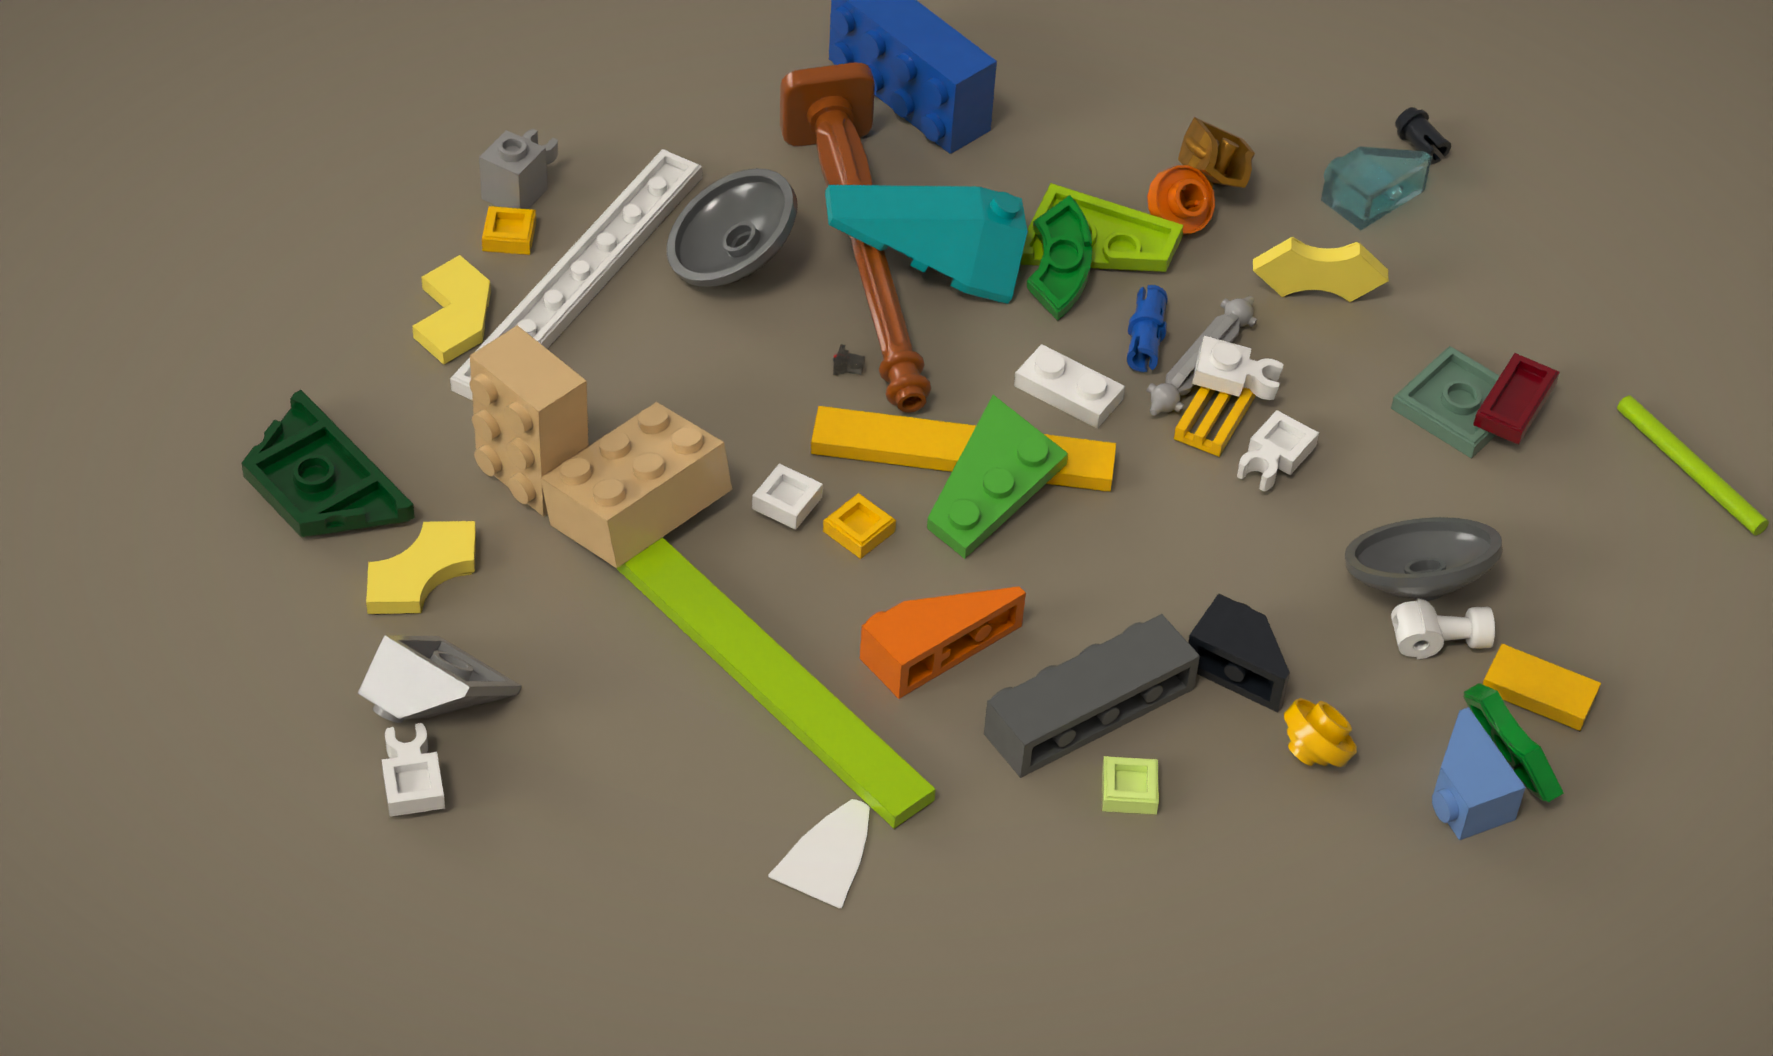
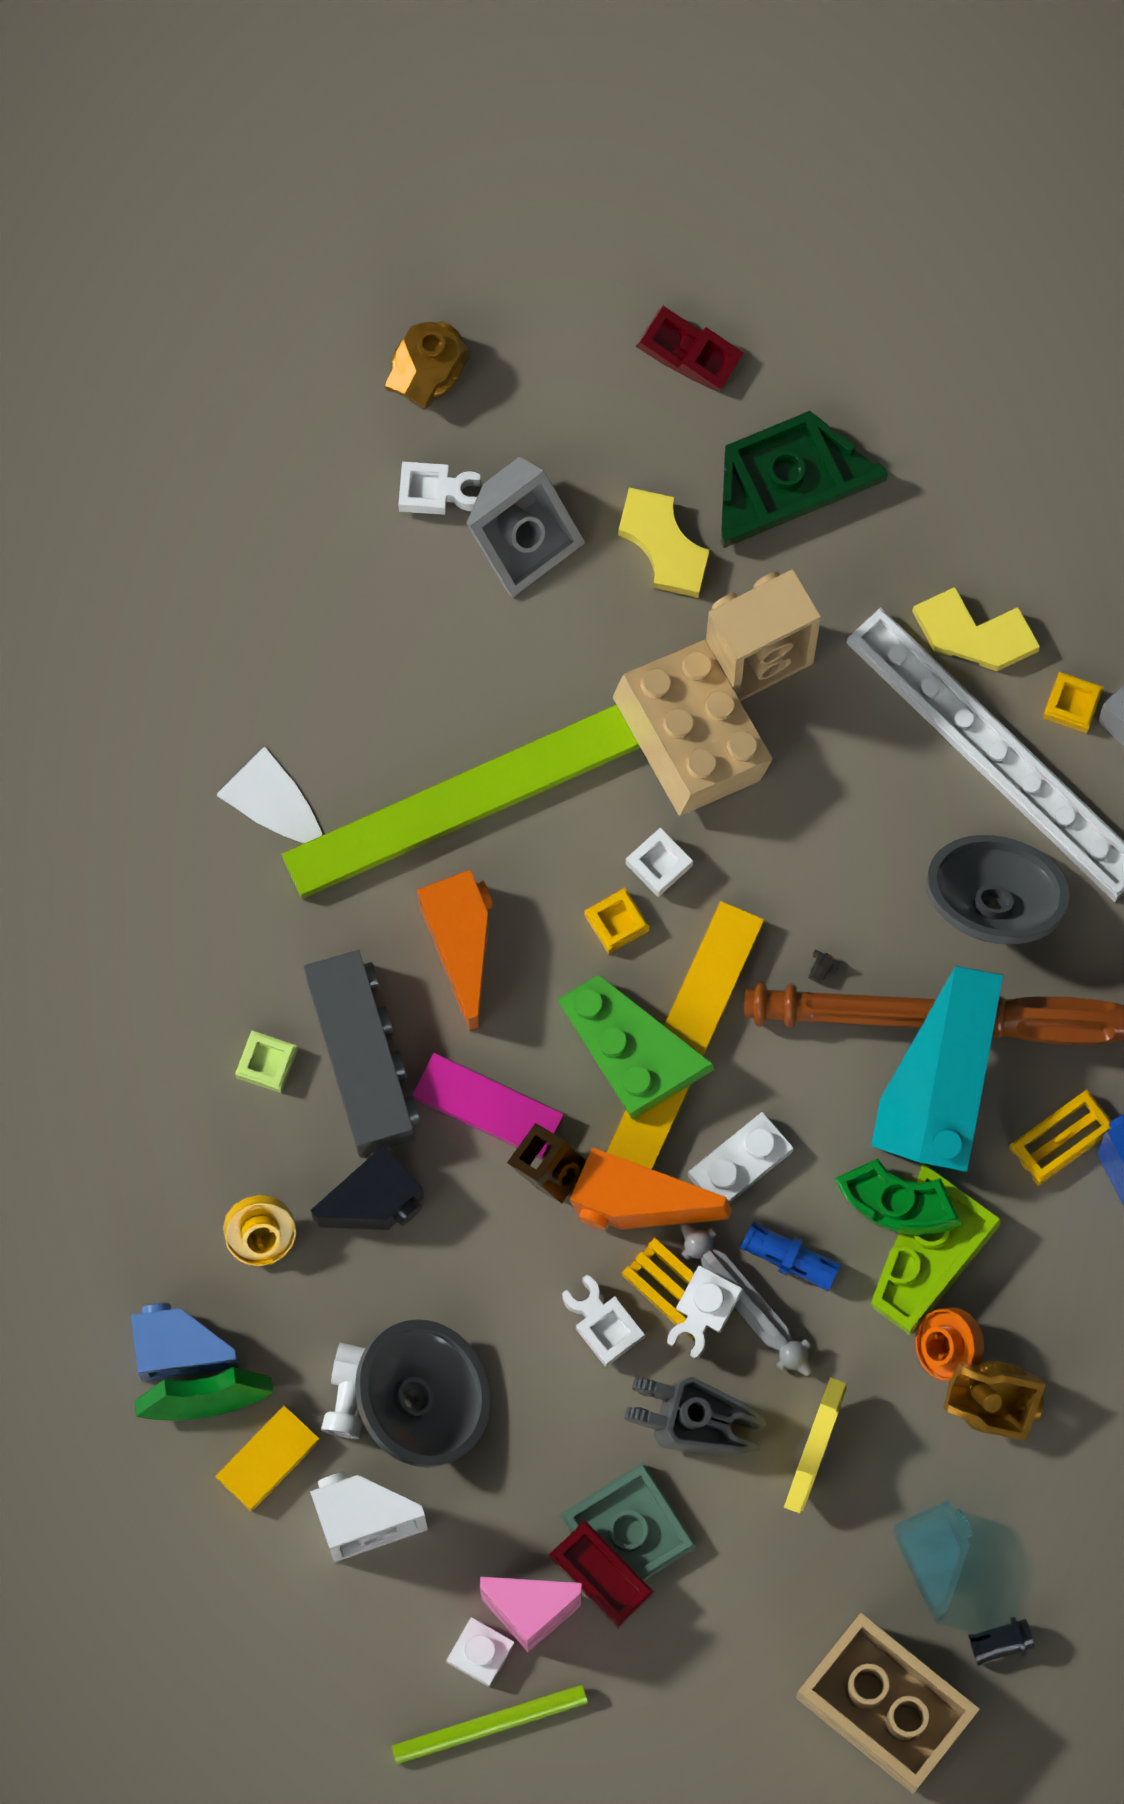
camera: 110 degrees right, 25 degrees up
none -> white slope [310,1472,428,1563]
none -> pearl gold hand [384,321,470,410]
none -> dark pink tile [412,1053,564,1160]
none -> white plate [446,1617,514,1688]
none -> bright pink slope [480,1577,582,1653]
none -> dark brown brick [507,1123,586,1204]
none -> orange slope [570,1147,732,1230]
none -> dark grey hinge [624,1377,766,1456]
none -> dark red slope [635,305,744,392]
none -> tan brick [795,1613,980,1794]
none -> yellow tile [1009,1089,1111,1186]

